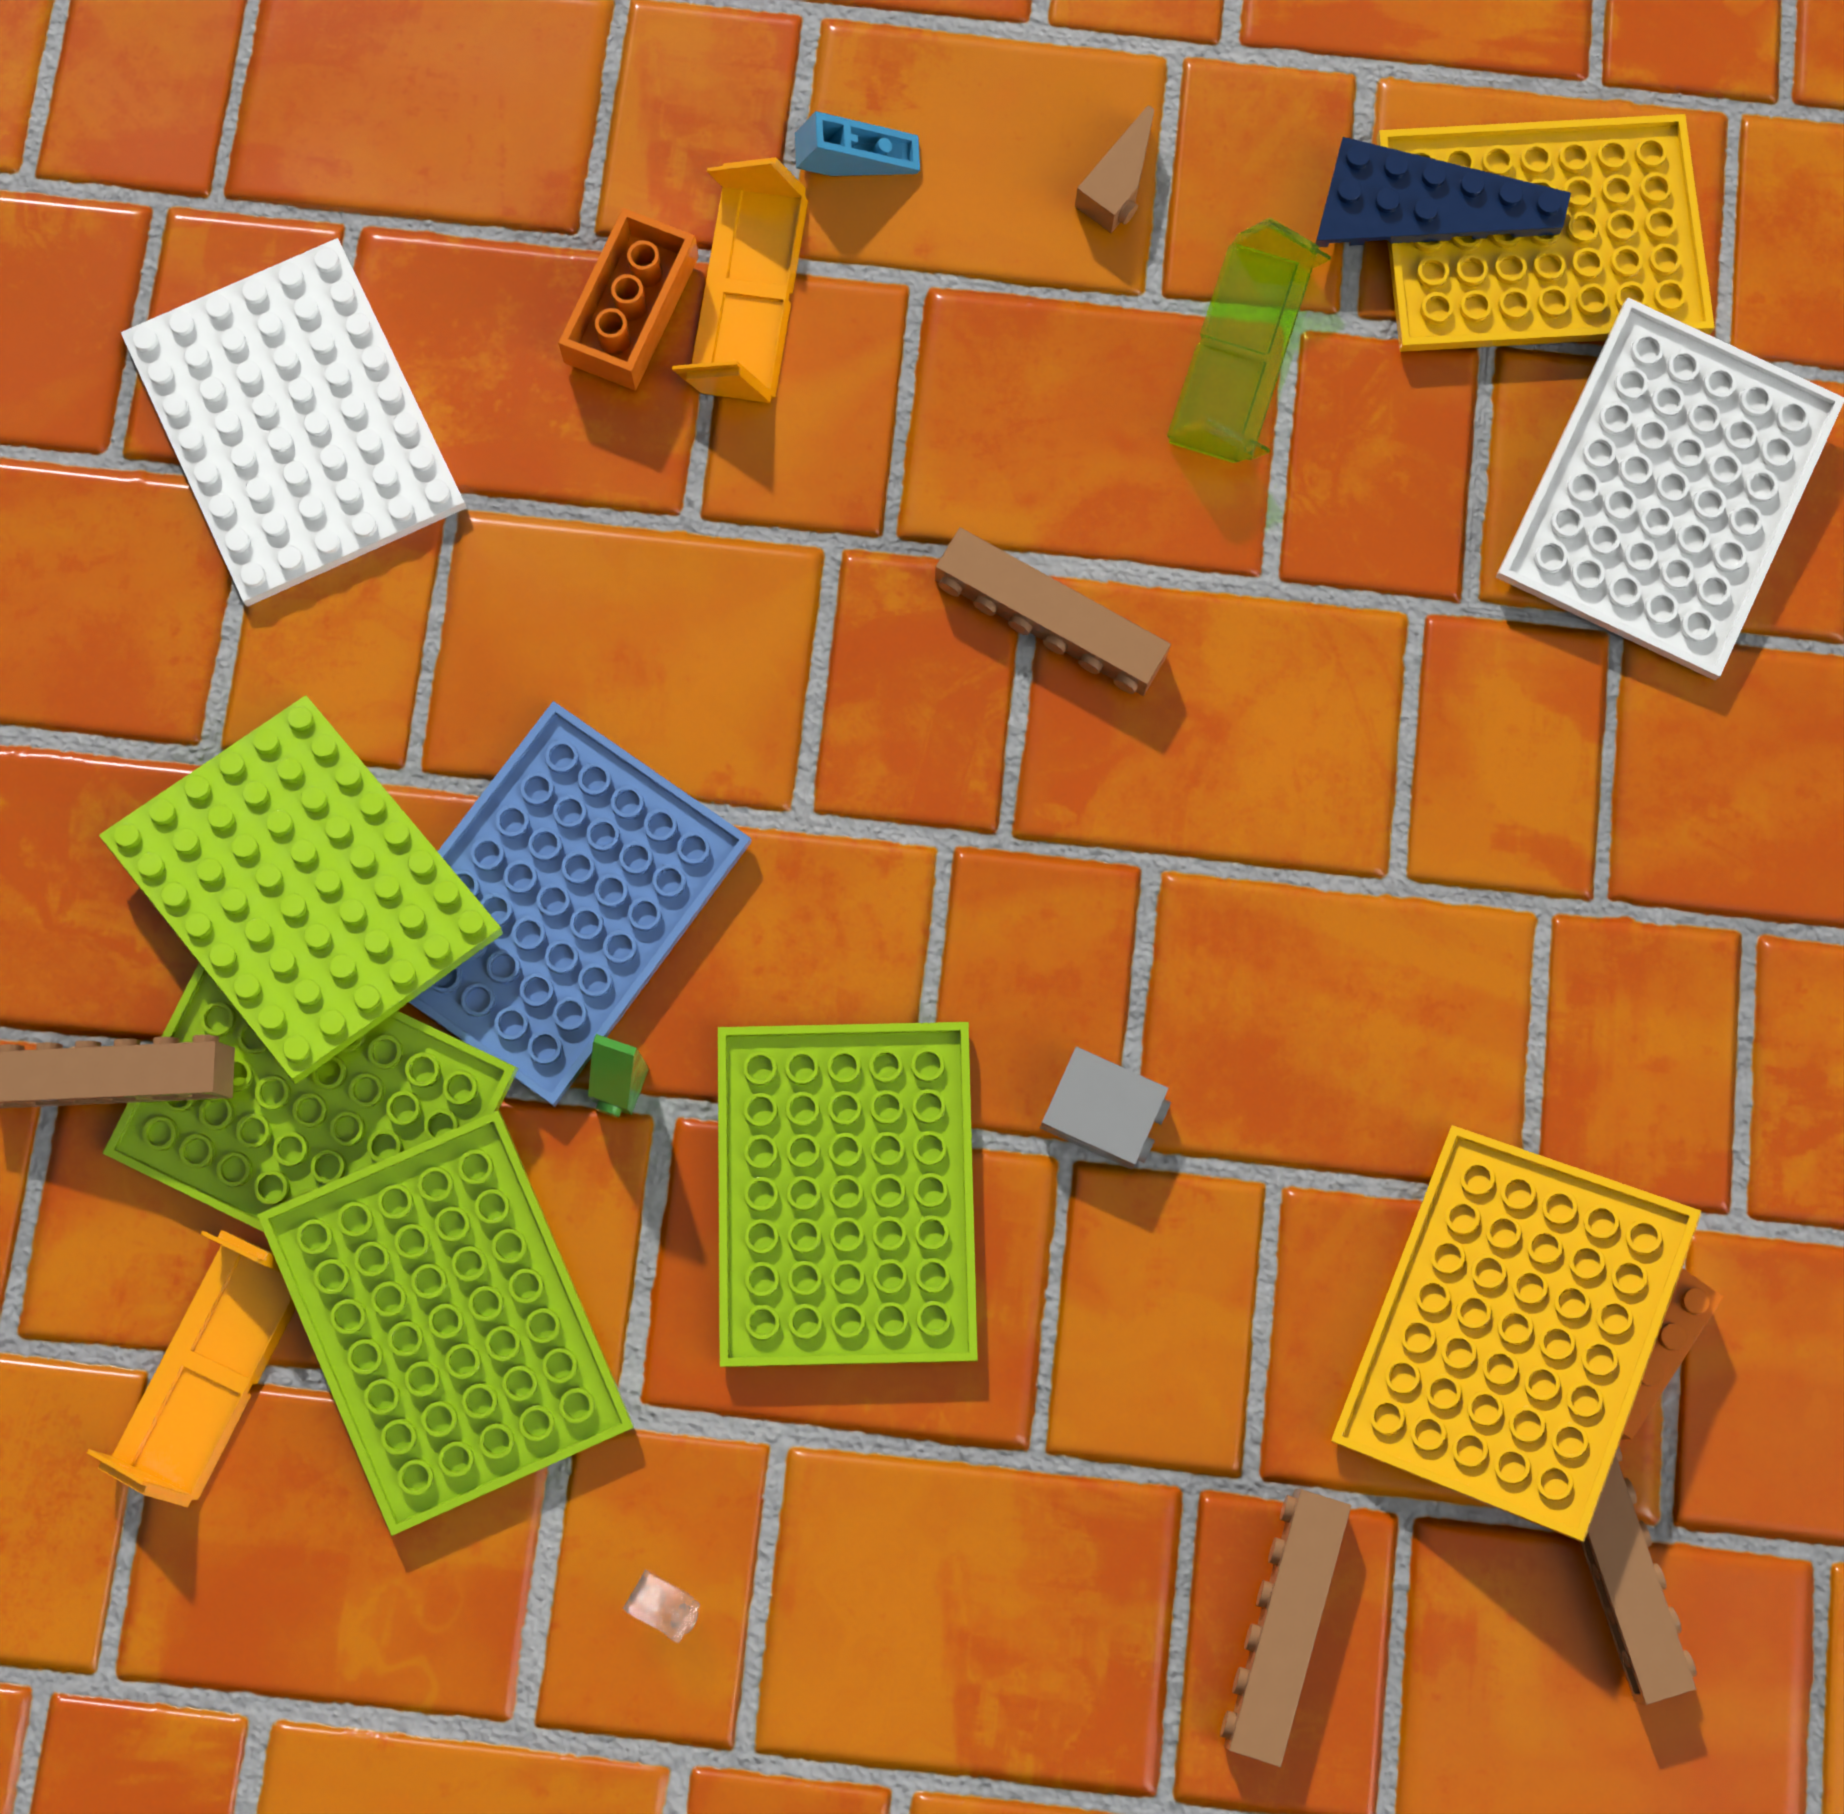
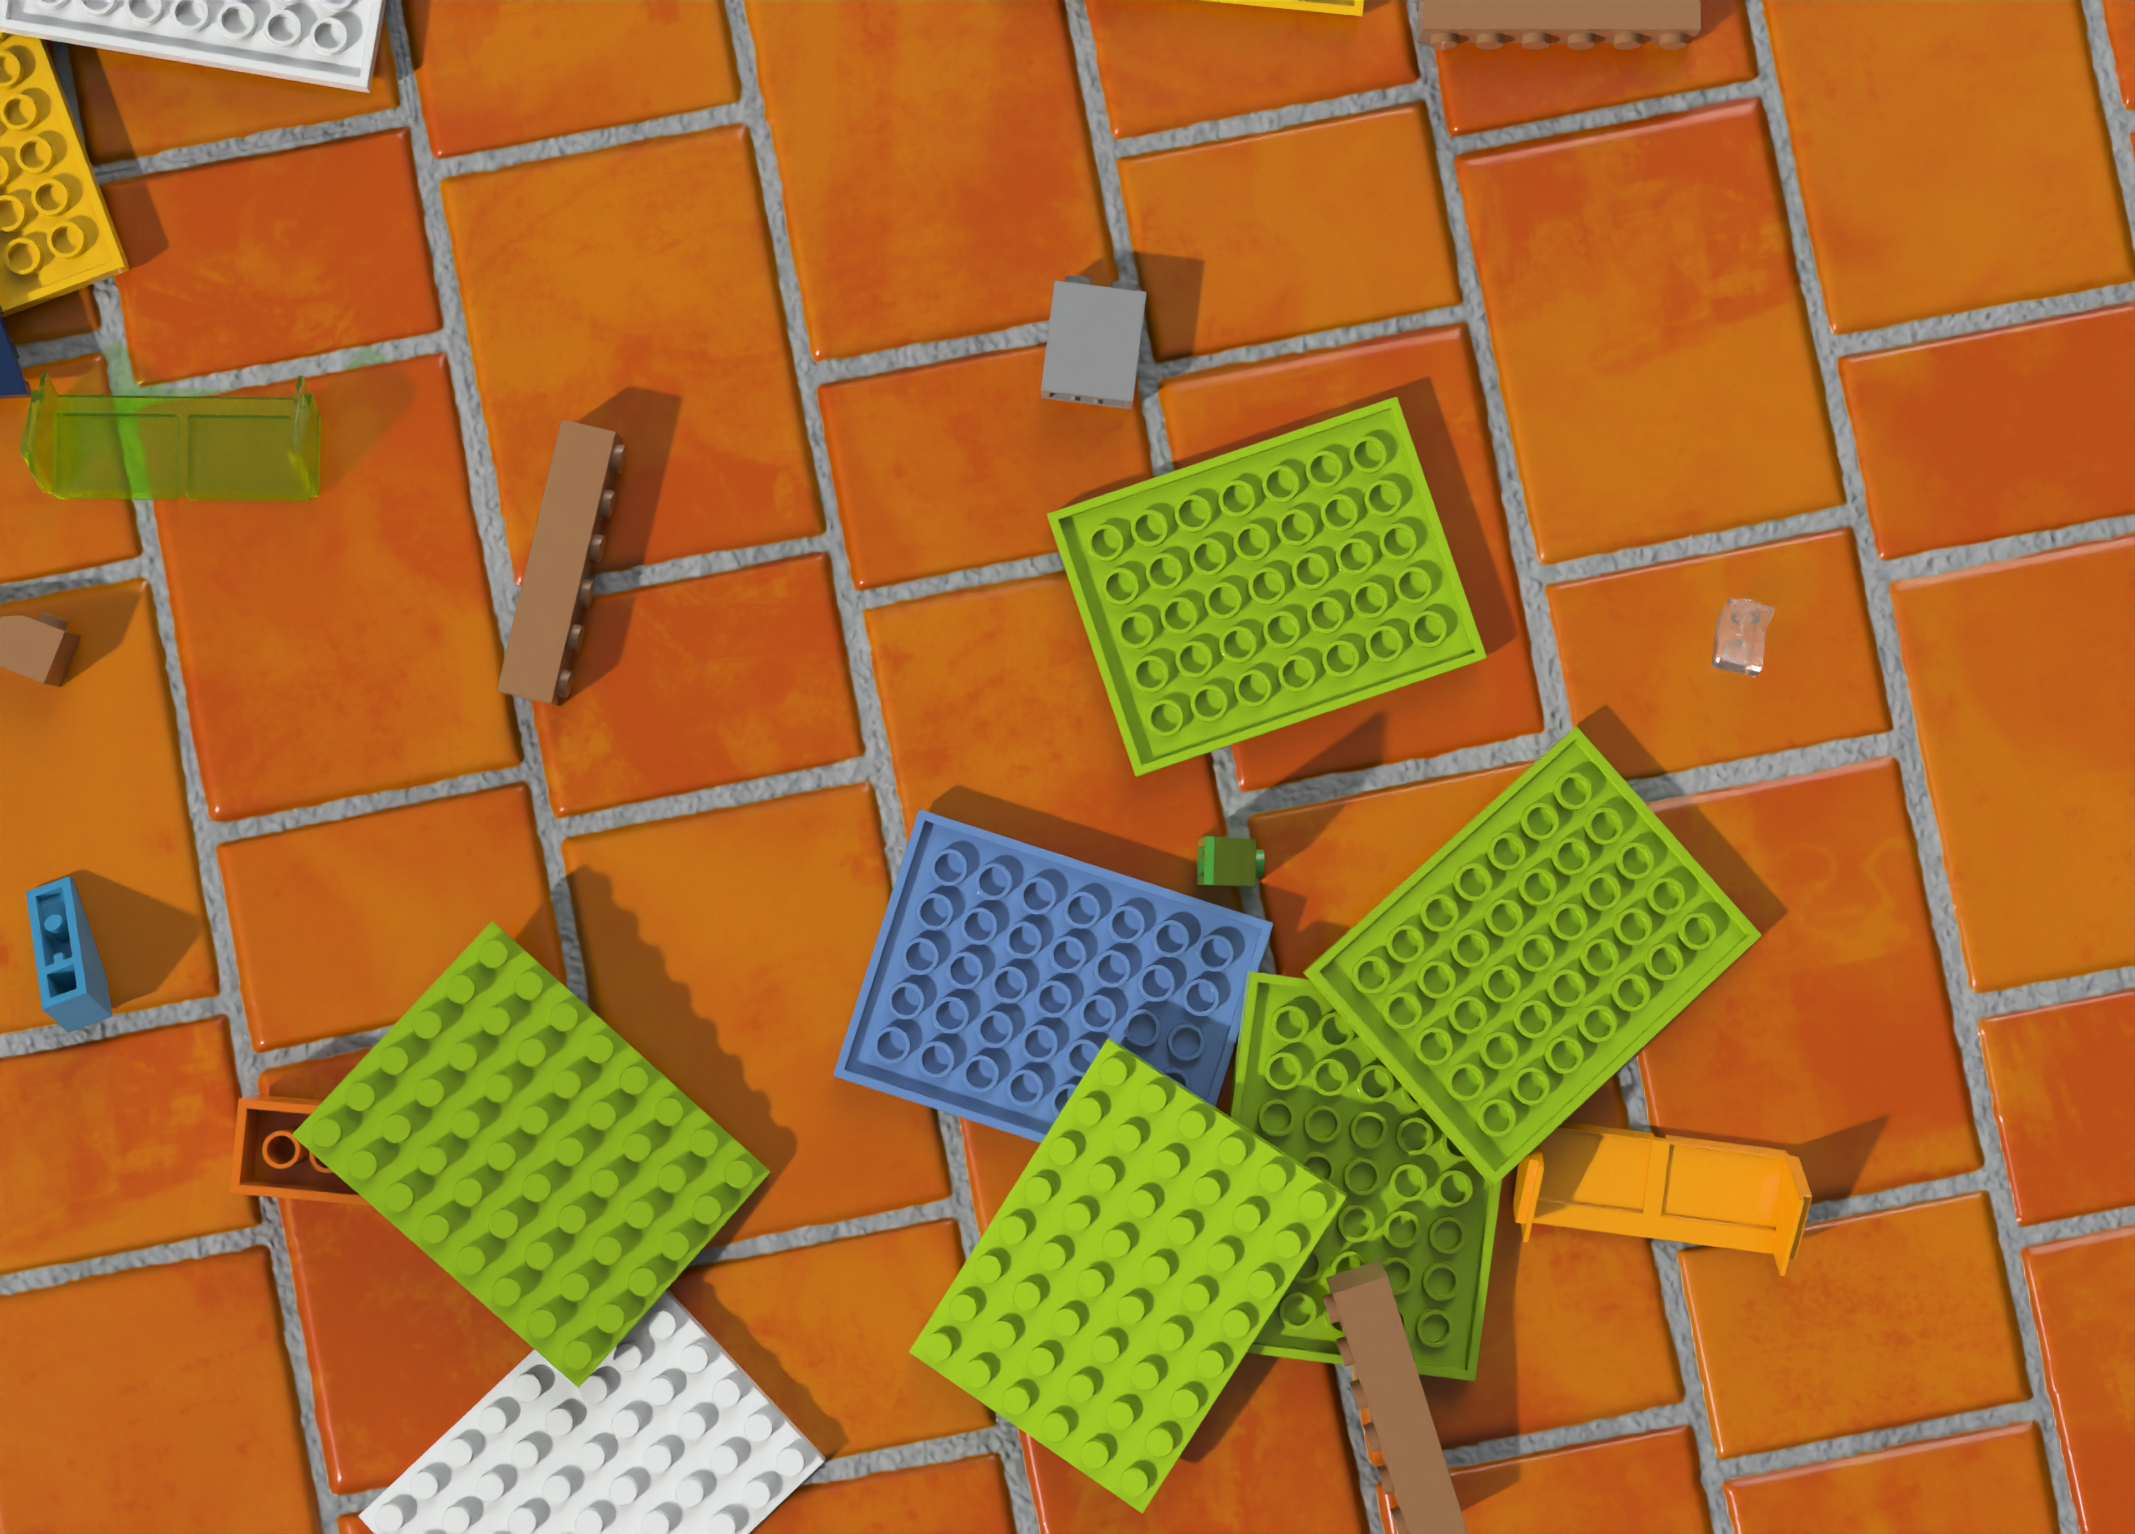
camera: 110 degrees left, 10 degrees up
light orange piece [672,157,808,403] -> none
none -> lime plate [292,921,771,1388]

